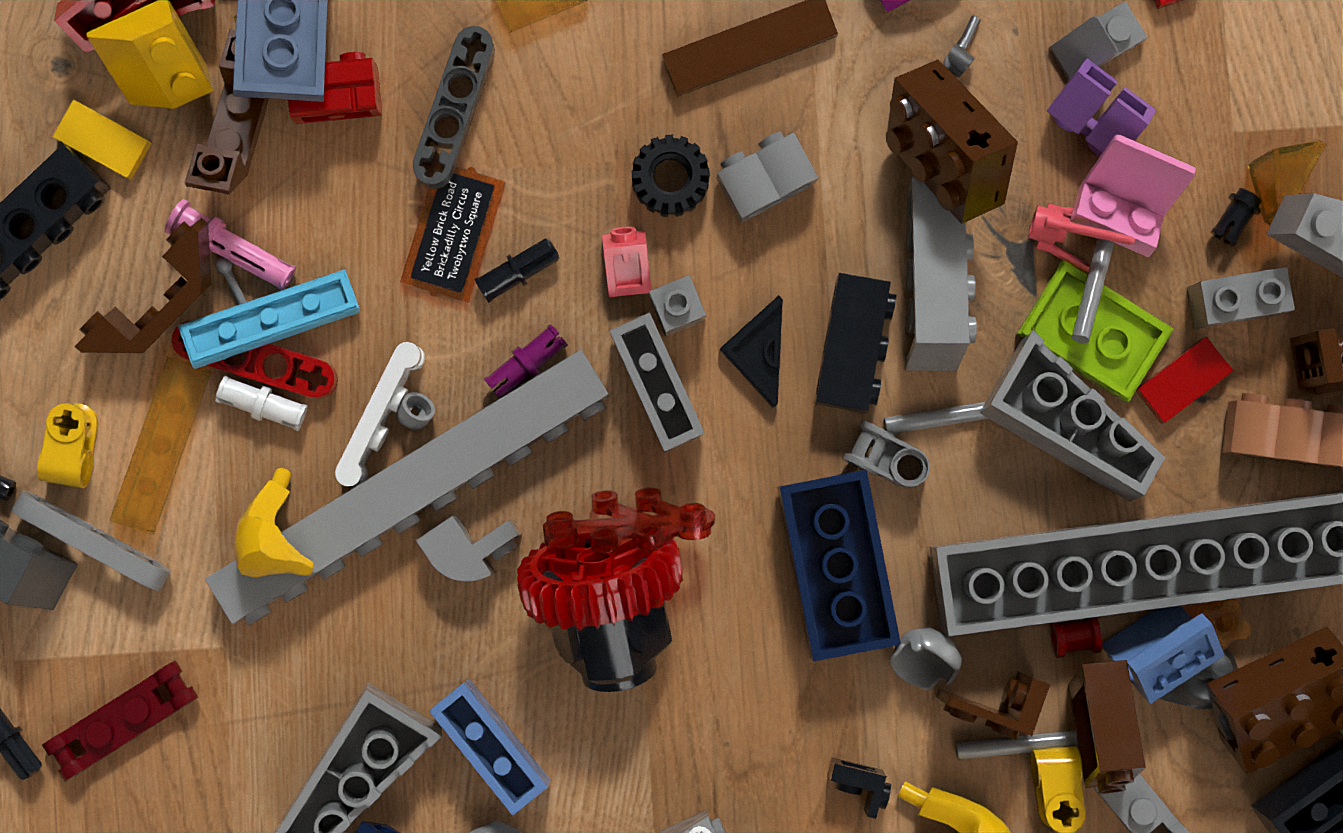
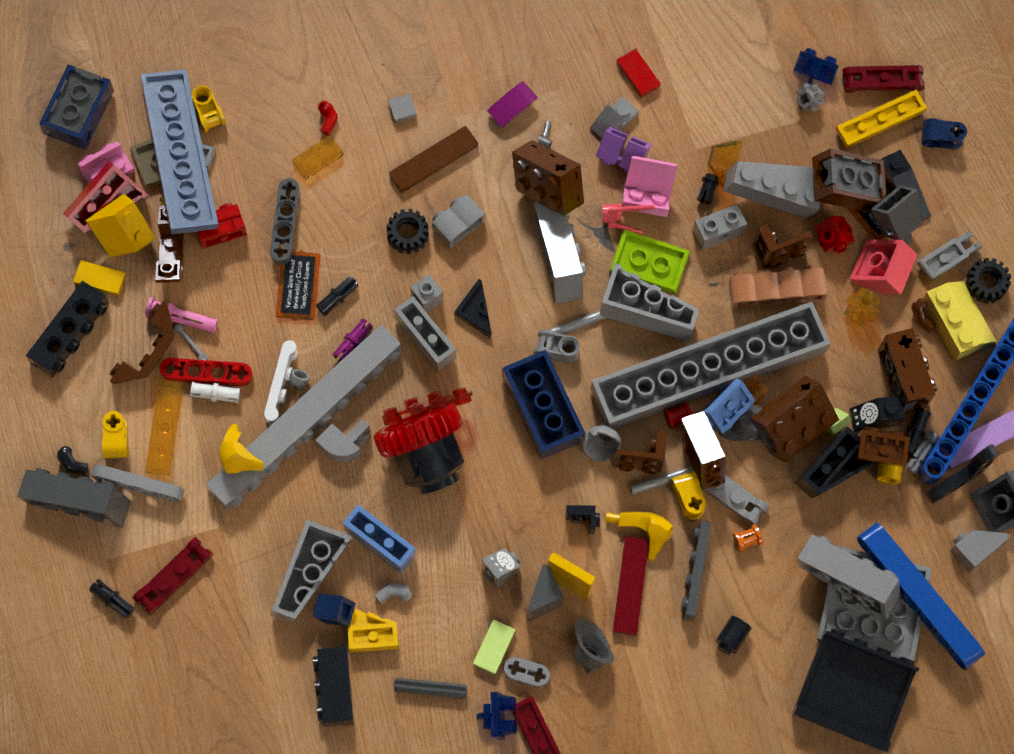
camera: 20 degrees left, 15 degrees down
medium azure tile [178,269,360,369] -> none
coral bracket [602,227,652,297] -> none
black brick [814,273,896,413] -> none
light grey bar [1072,238,1114,343] -> none
red tile [1136,337,1233,424] -> none

